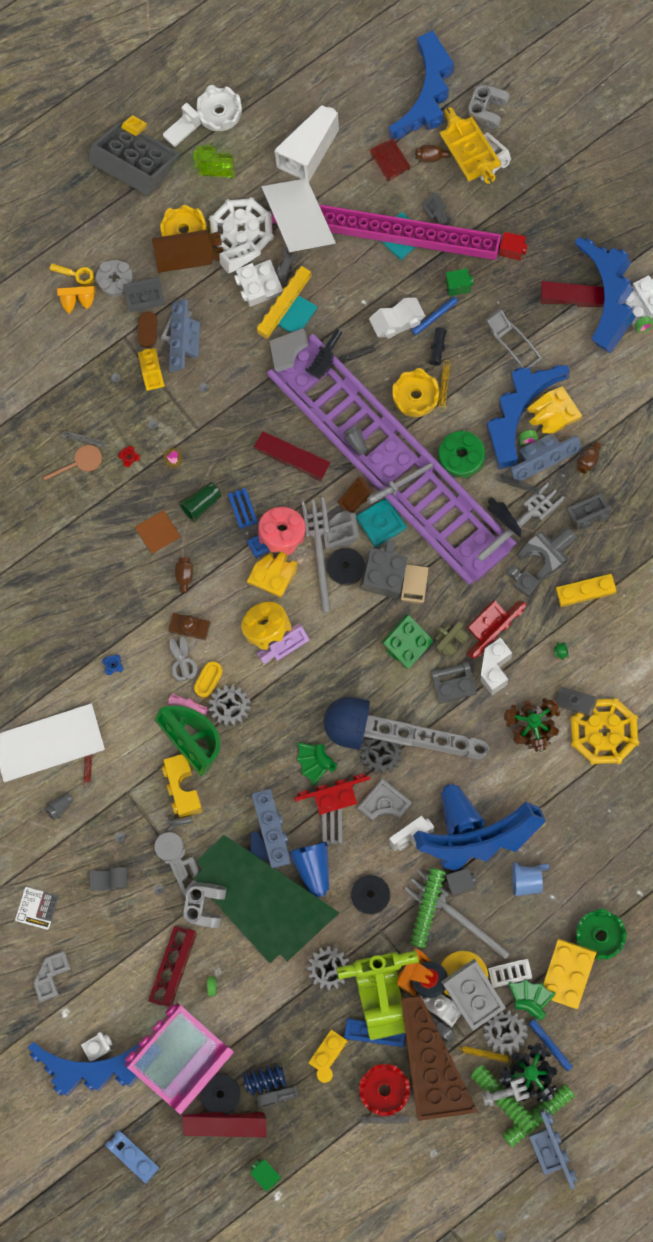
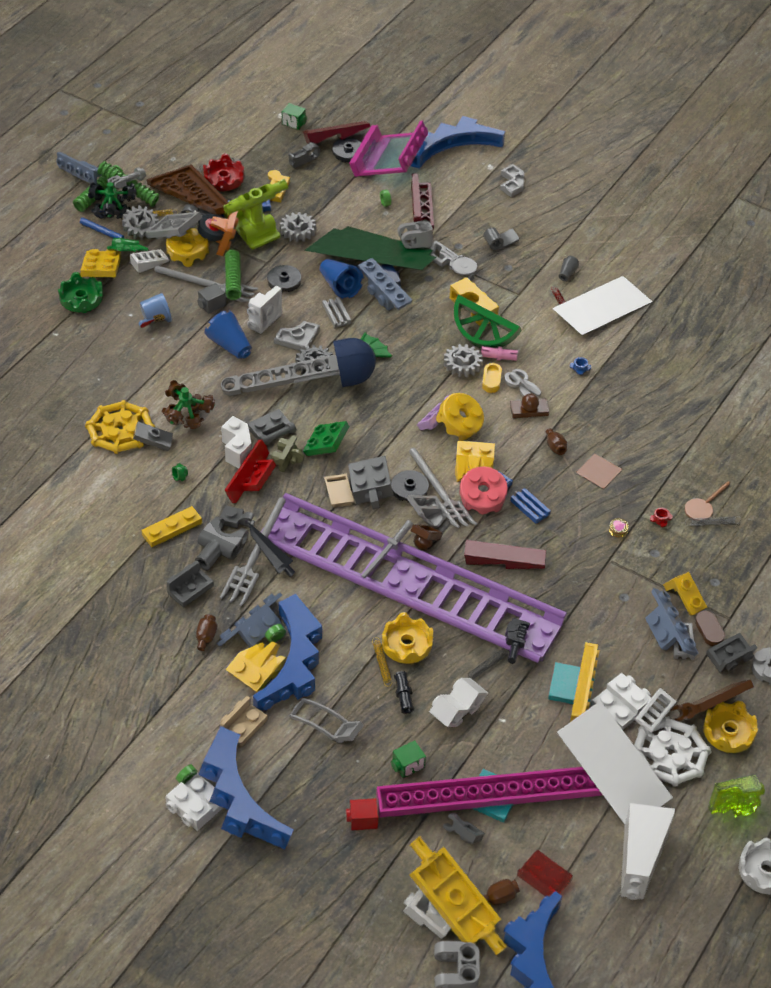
camera: 150 degrees right, 25 degrees down
sticker [15,887,59,930] -> none
white bracket [81,1032,113,1062] -> none
medium blue plate [104,1130,160,1184] -> none
dark green plant [179,482,222,522] -> none
dark blue piece [242,1063,287,1096] -> none
light grey tile [270,328,309,372] -> none
red bracket [294,773,371,815] -> none
dark grey cone [344,426,368,456] -> none
teal tile [356,498,407,548] -> none
blue bar [411,297,458,336] -> none
blue arch [413,802,546,871] -> none
green plate [438,430,486,478] -> none
dark grey piece [494,474,545,495] -> none
dark red slope [541,281,605,307] -> none
none -> tan bracket [220,696,268,748]

